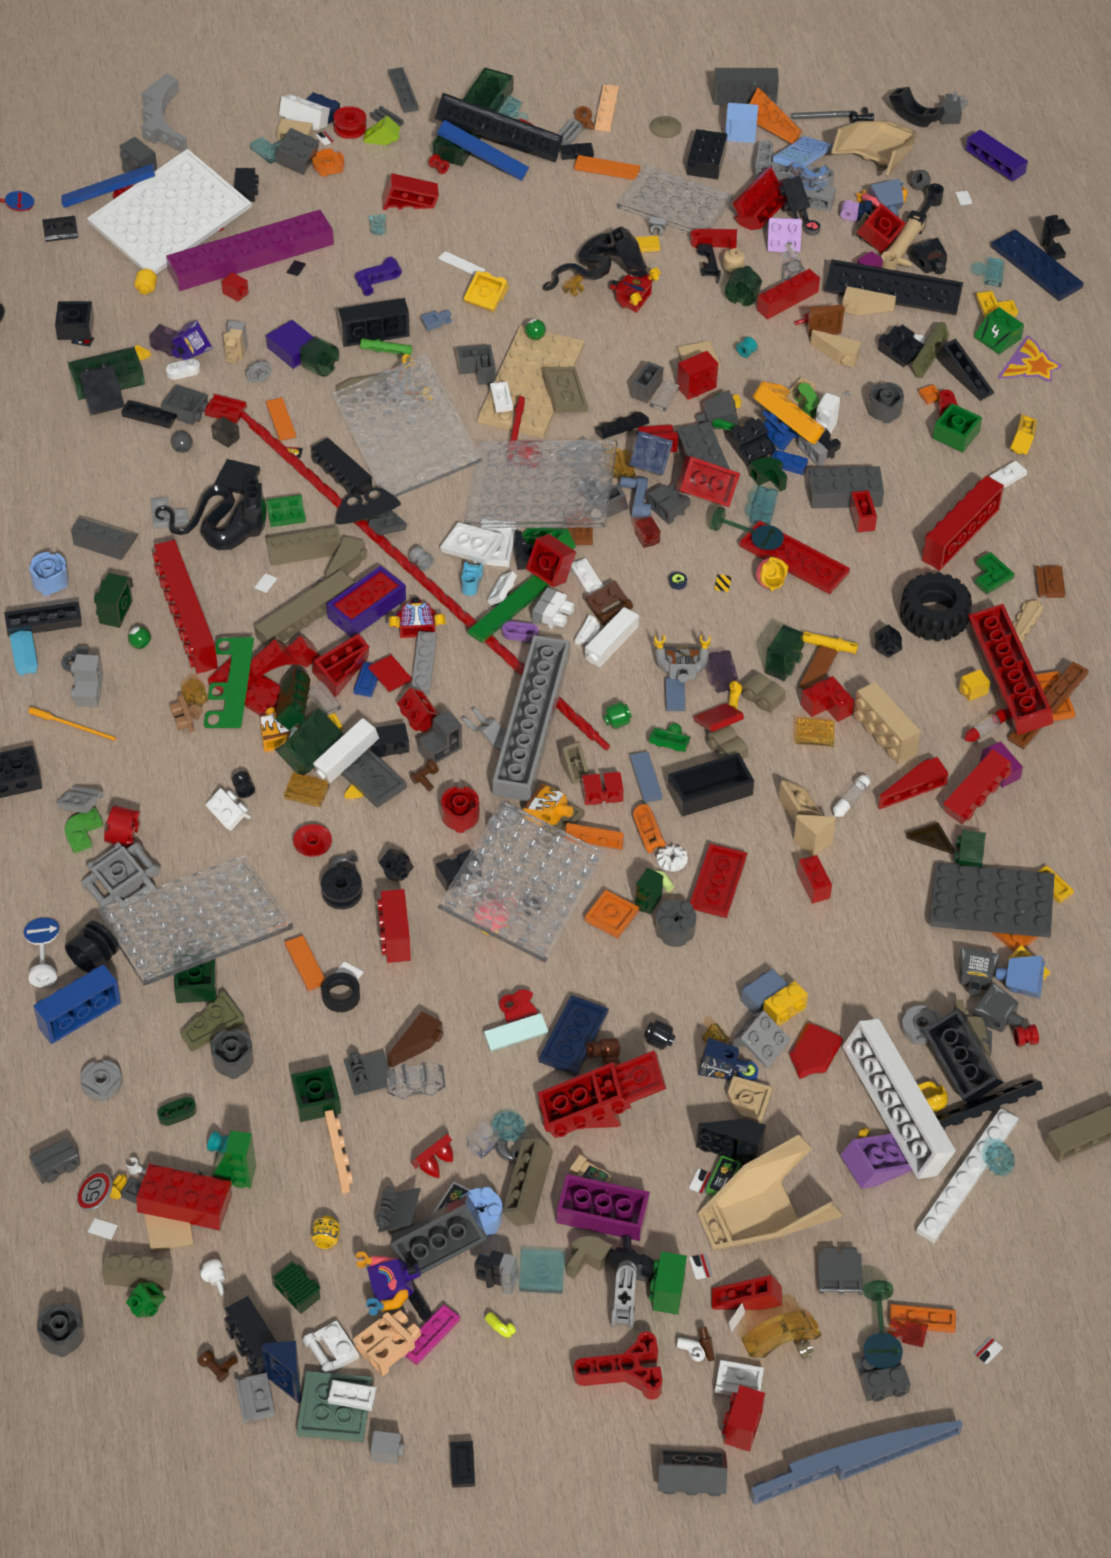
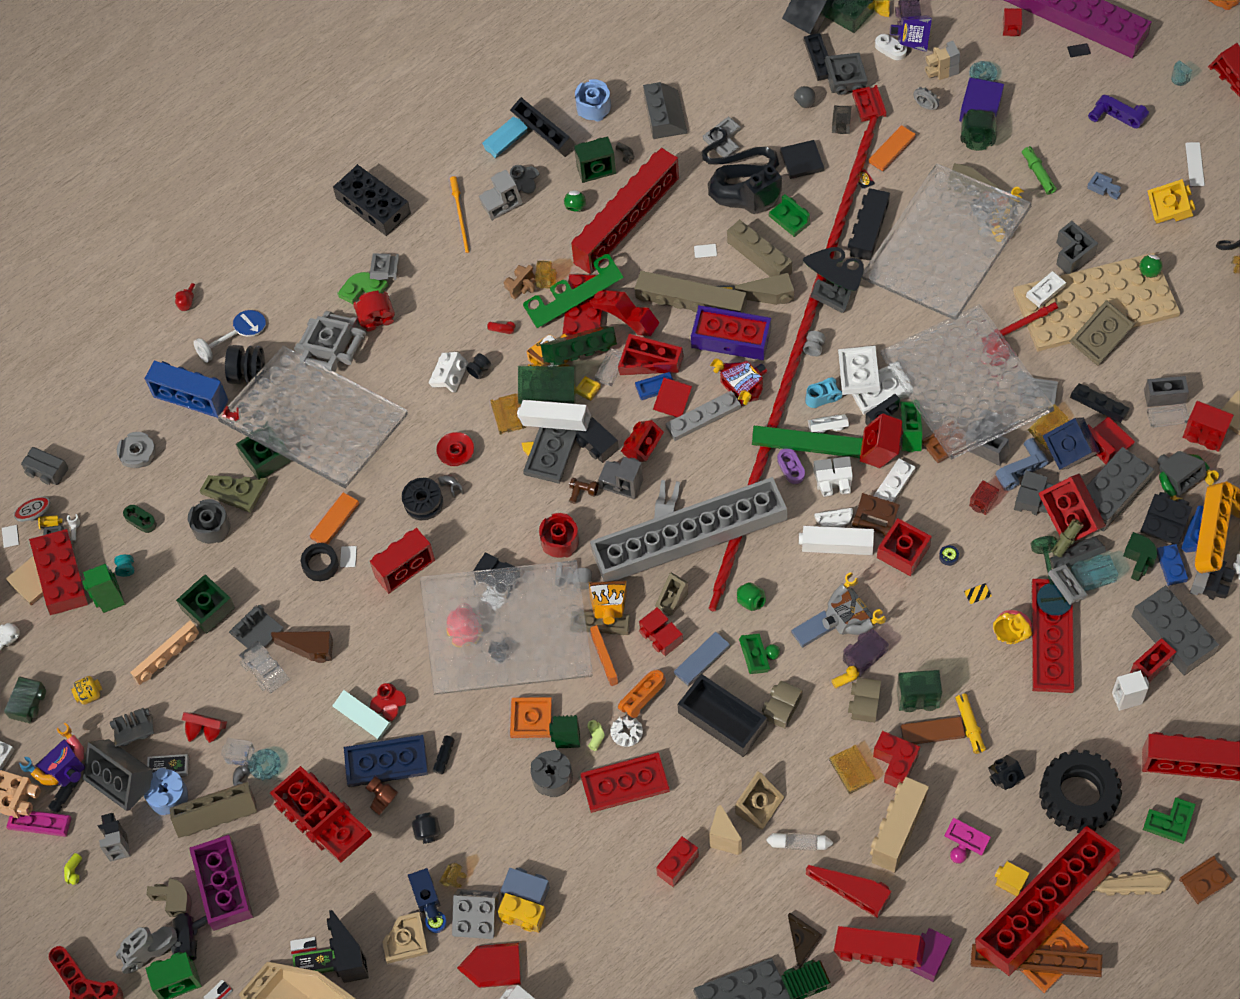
camera: 65 degrees right, 10 degrees up
black brick [338,298,410,347] -> none
black brick [378,848,414,881] -> none
clear light blue tile [519,1249,565,1294] -> none
leg [569,1155,612,1183] -> none
red tile [693,703,744,732] -> none
piece [965,708,1009,742] -> none
none -> red piece [222,406,239,421]
none -> black axle [433,735,455,774]
none -> red arm [487,321,516,334]
none -> red brick [877,518,932,577]
none -> dark pink plate [944,818,991,864]
none -> clear light blue gear [969,61,997,82]
none -> light grey tile [1048,564,1088,605]
none -> dark grey hinge [1050,536,1106,569]
none -> olive pin [1051,518,1084,557]
none -> white brick [1112,670,1149,711]

